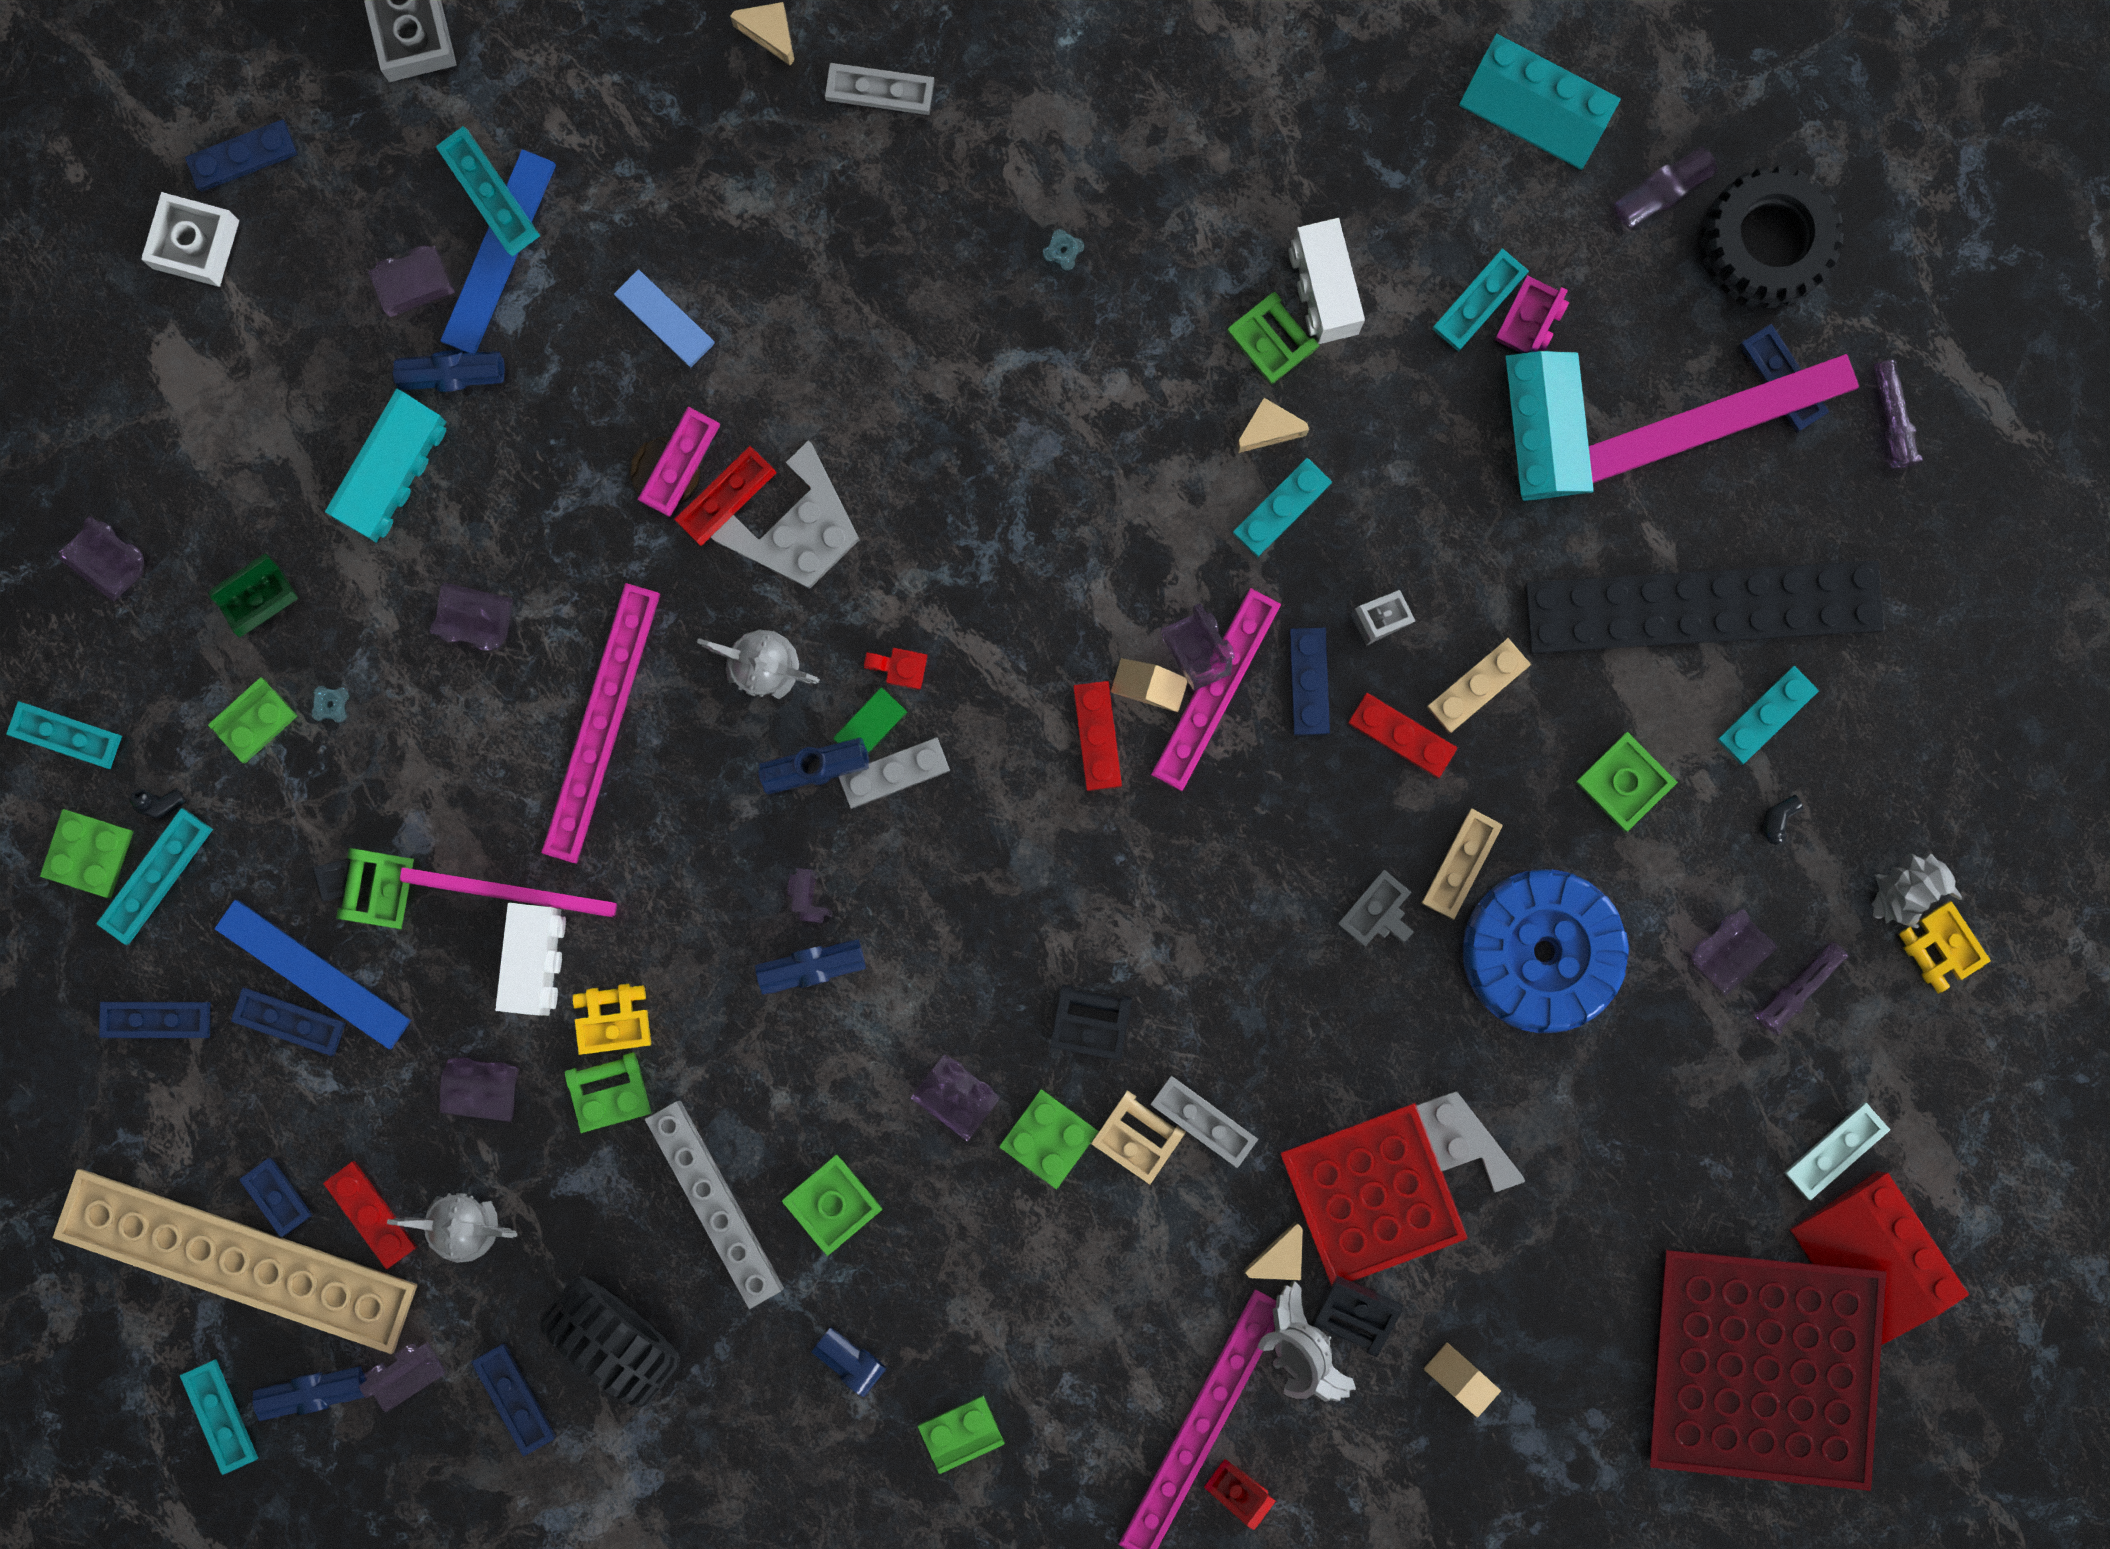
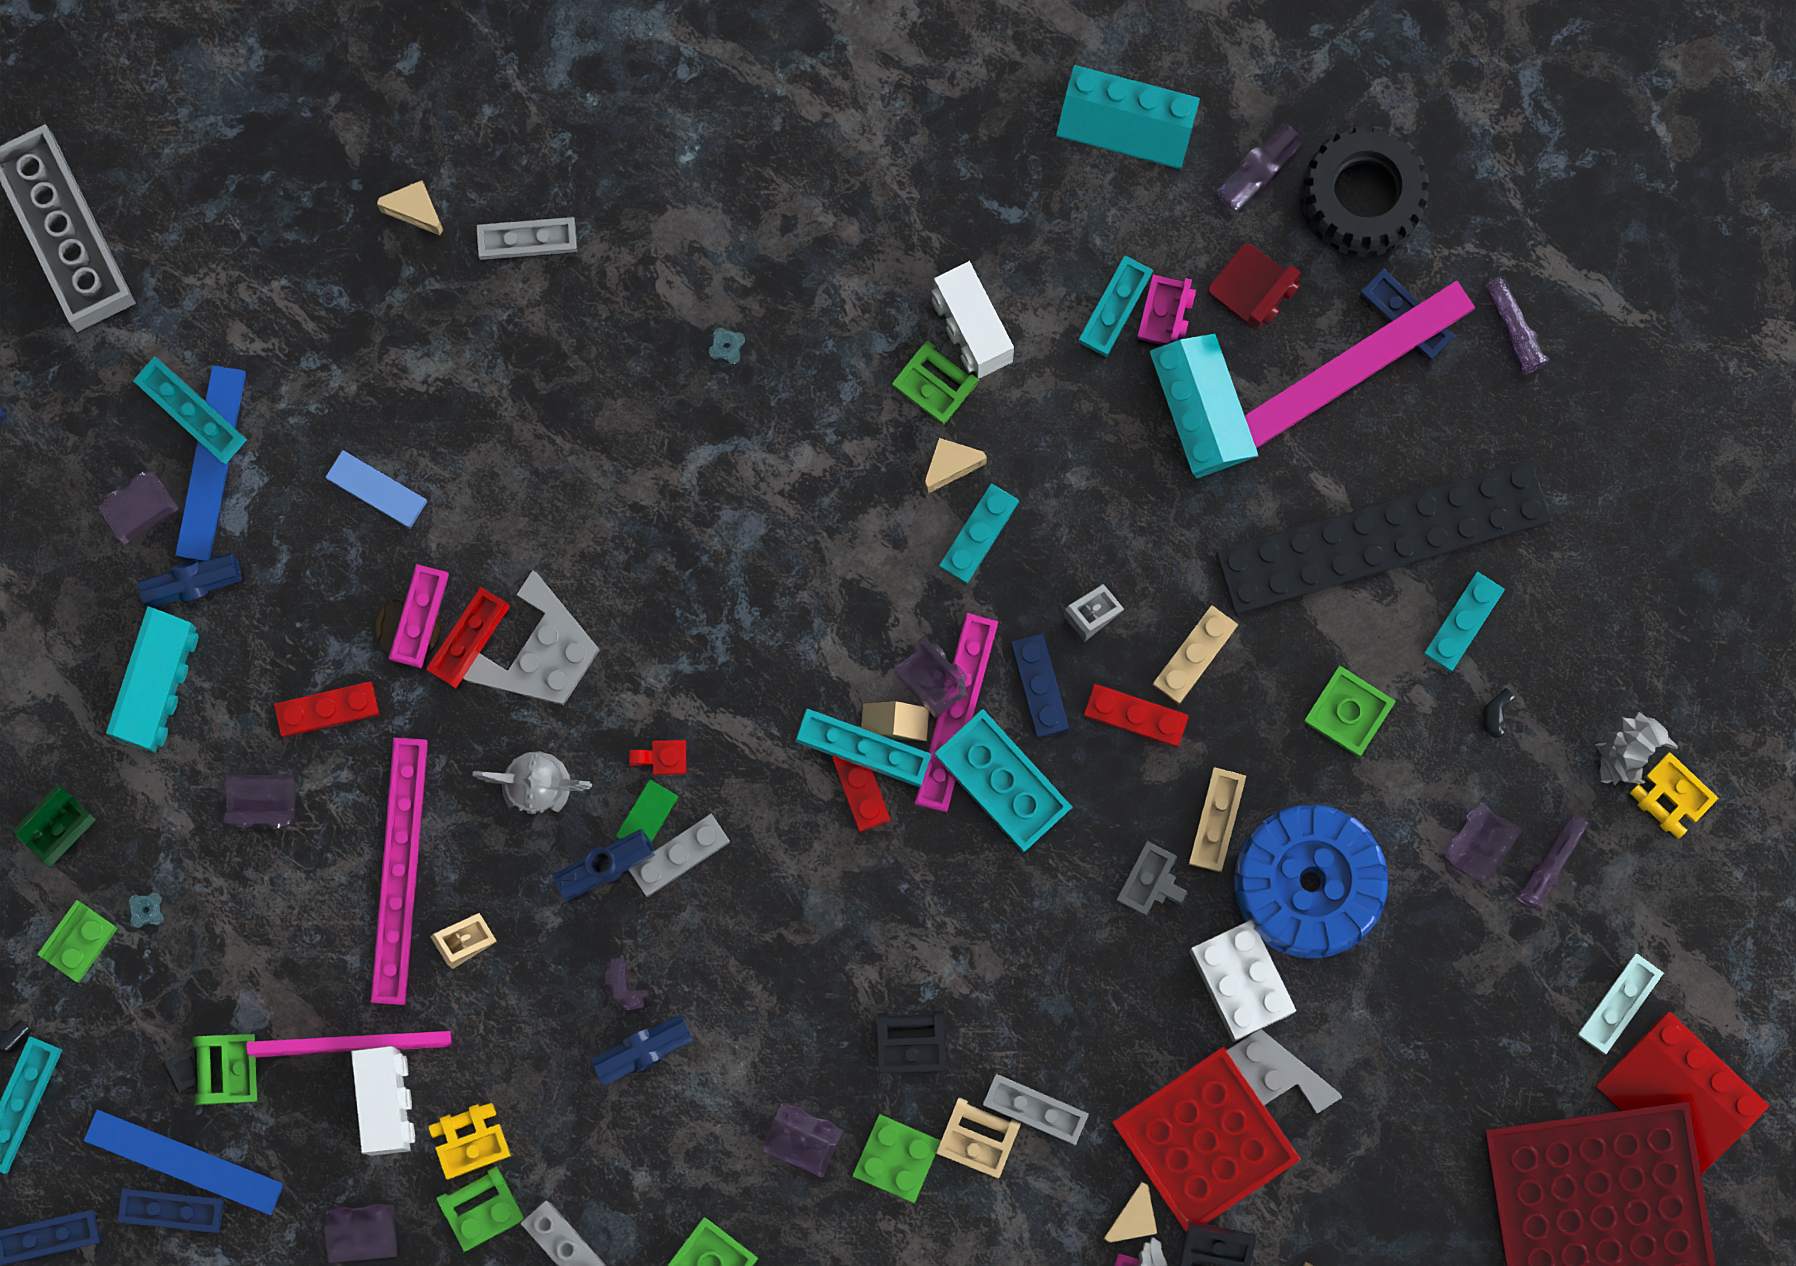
camera: 10 degrees left, 5 degrees down
none -> red plate [274,681,380,737]
none -> tan slope [430,913,496,969]
none -> teal plate [794,709,932,787]
none -> teal plate [933,709,1073,853]
none -> white brick [1189,920,1296,1042]
none -> dark red bracket [1209,243,1301,331]

